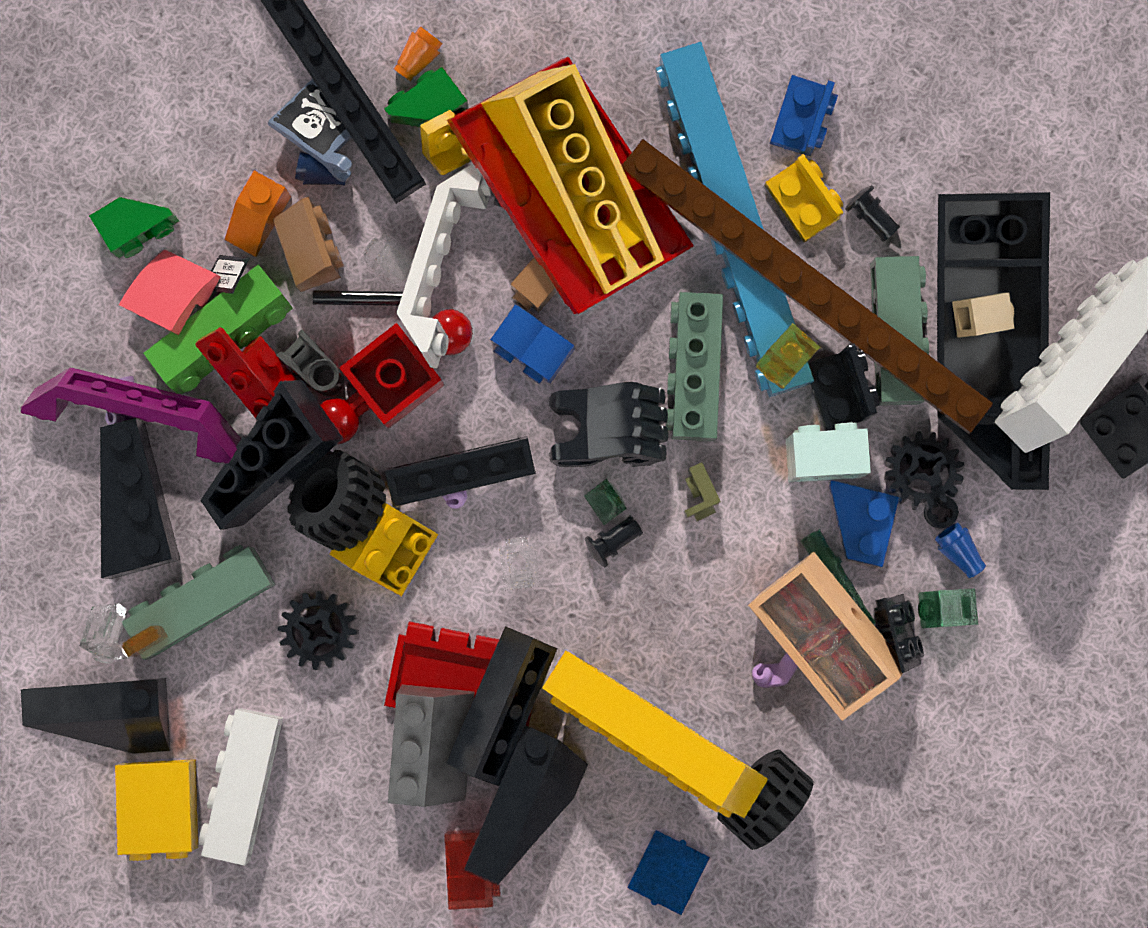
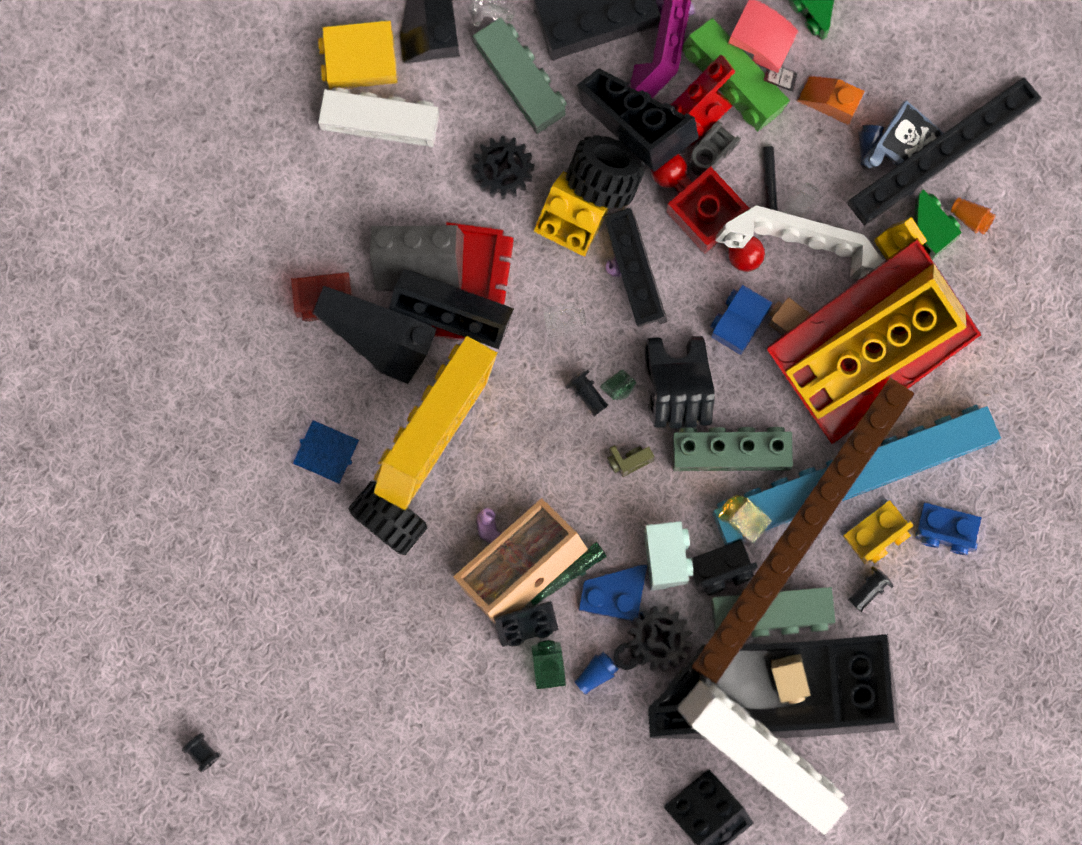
camera: 85 degrees right, 5 degrees down
clear orange tile [122,625,168,657] -> none
medium nougat slope [273,197,344,292] -> none

